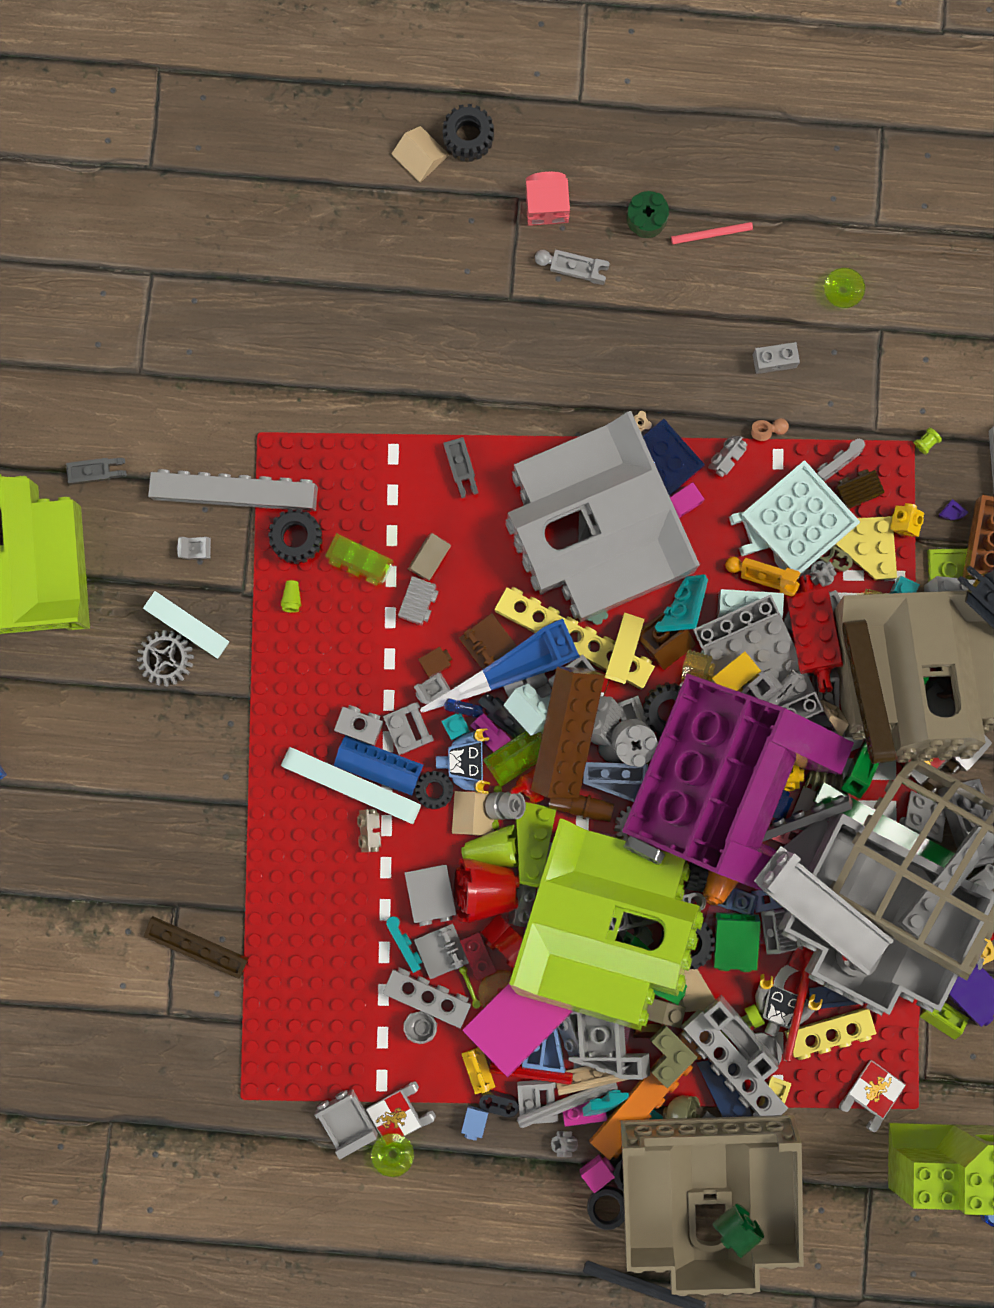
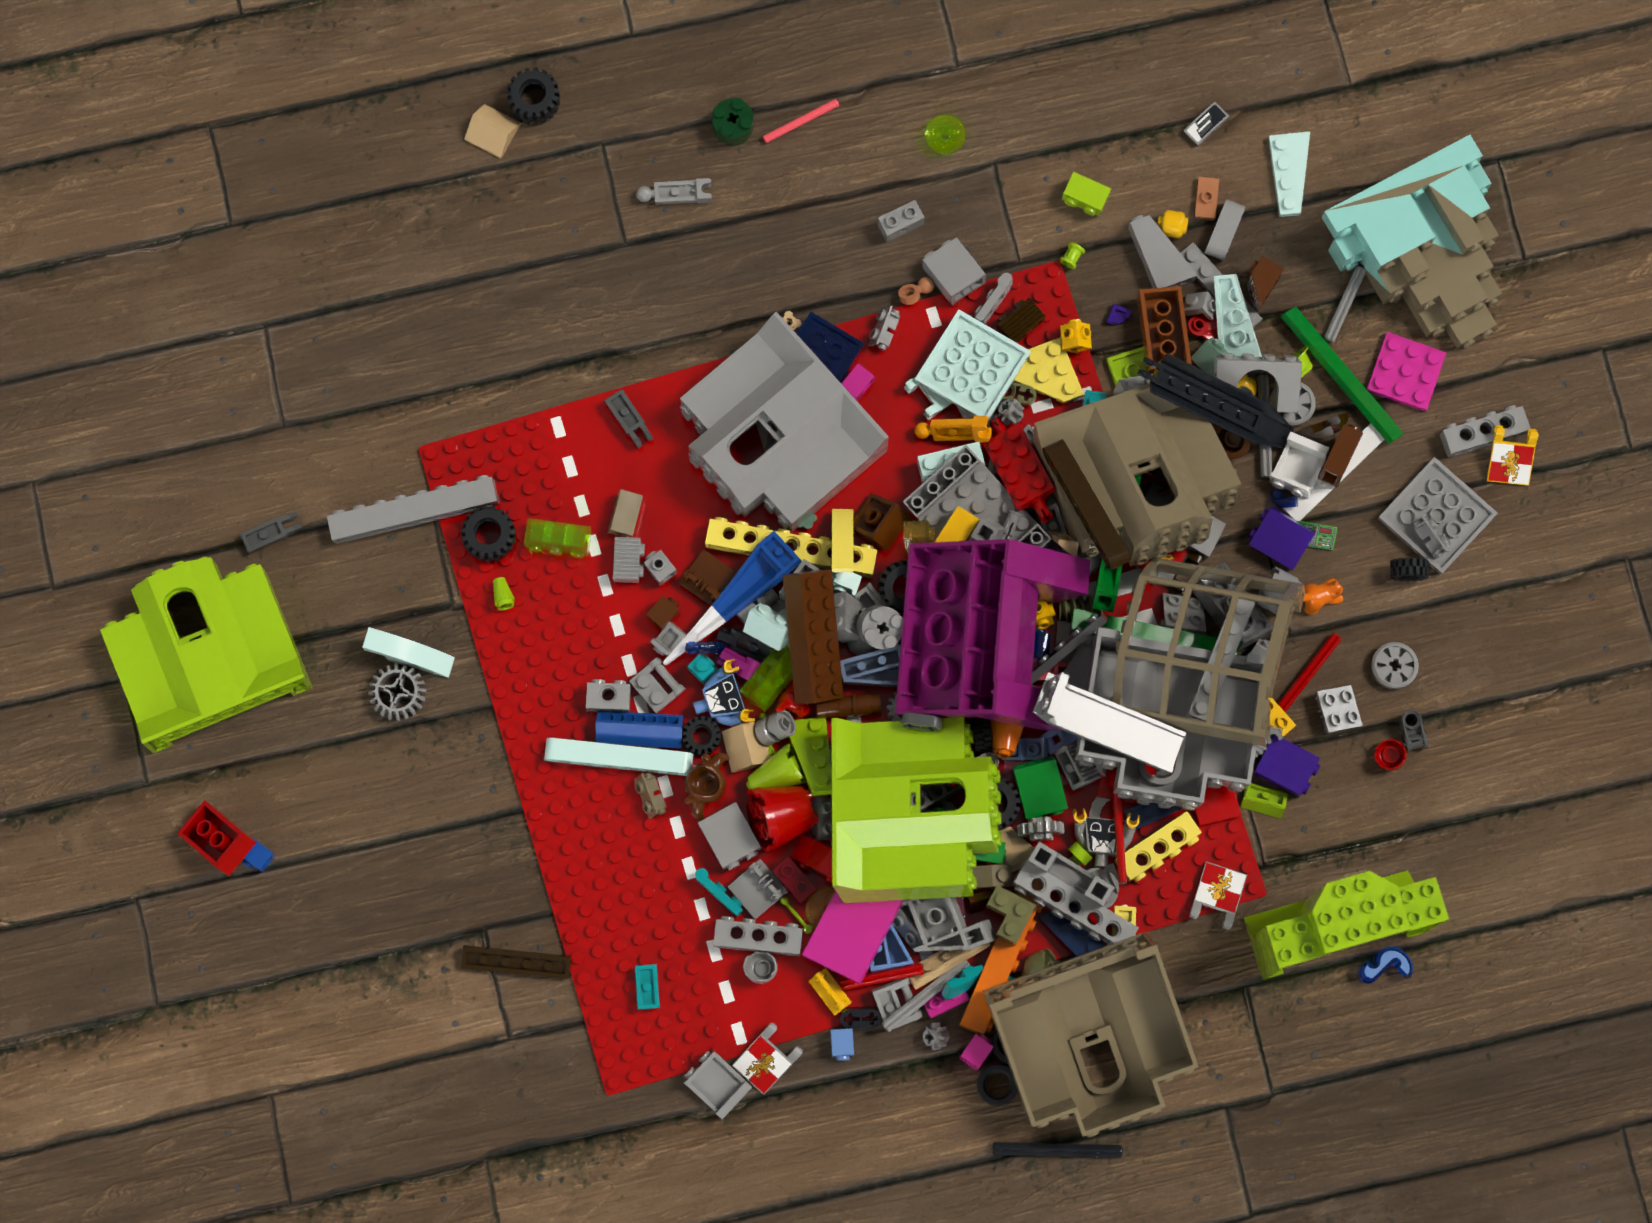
camera: 20 degrees left, 5 degrees down
light grey bracket [177,537,211,560] -> none
clear neon green dish [371,1133,414,1177] -> none
coral piece [525,172,570,226] -> none
teal wing [655,574,708,632] -> none
dark green brick [713,1203,765,1258] -> none
none -> teal plate [635,964,660,1010]
none -> light grey brick [644,550,677,586]
none -> reddish brown piece [684,753,730,821]
none -> light aqua brick [832,572,862,597]
none -> light grey brick [922,237,986,305]
none -> light grey gear [1017,817,1064,842]
none -> lime brick [1062,172,1111,216]

